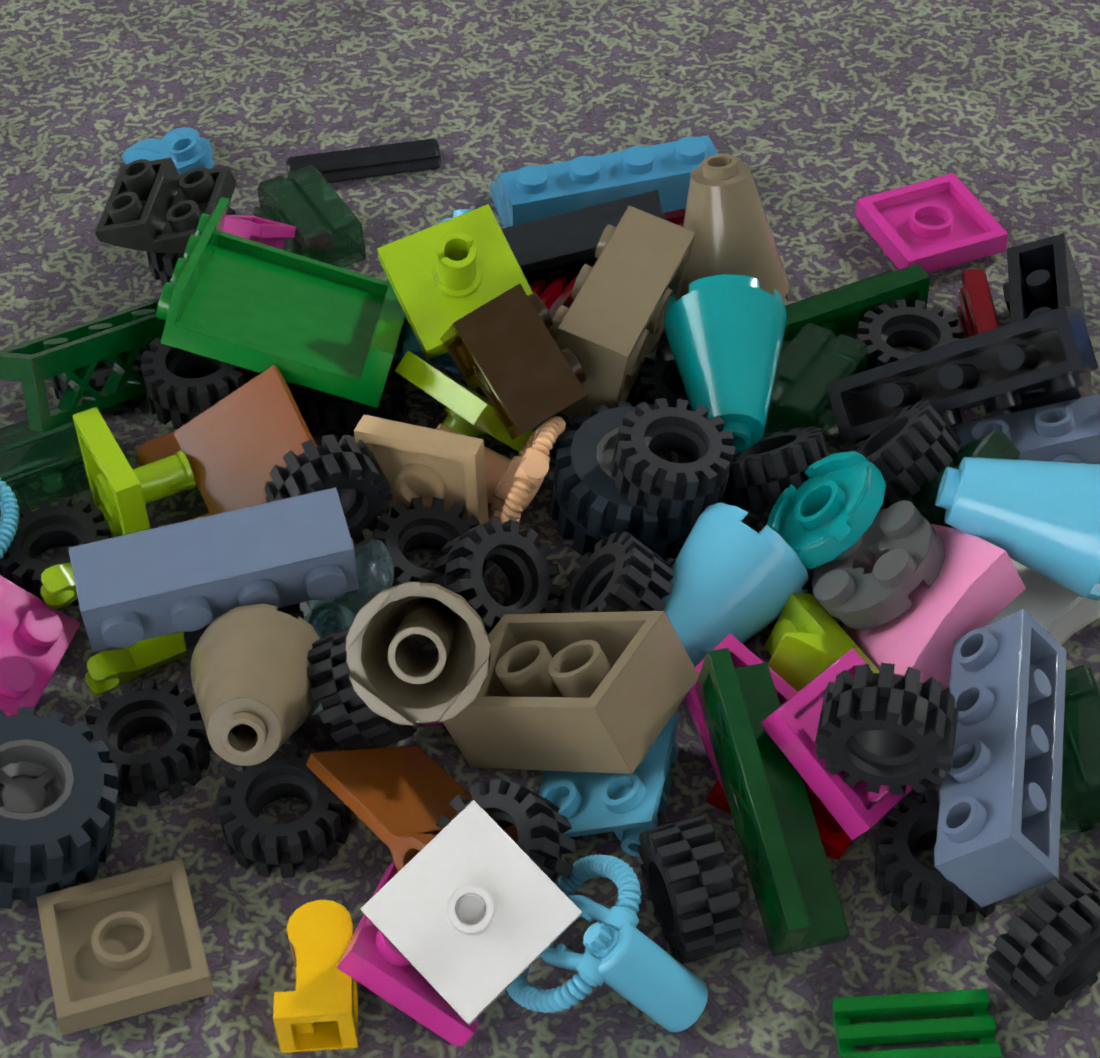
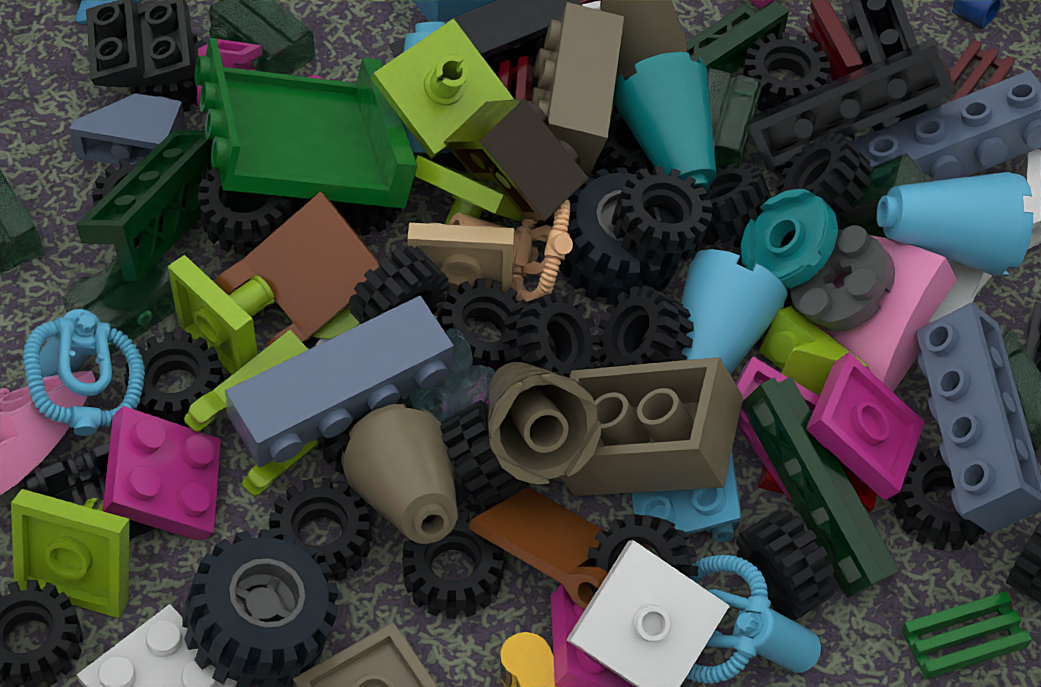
camera: 20 degrees left, 10 degrees up
black tyre [815,663,958,795] -> none
none -> sand blue slope [69,93,187,165]

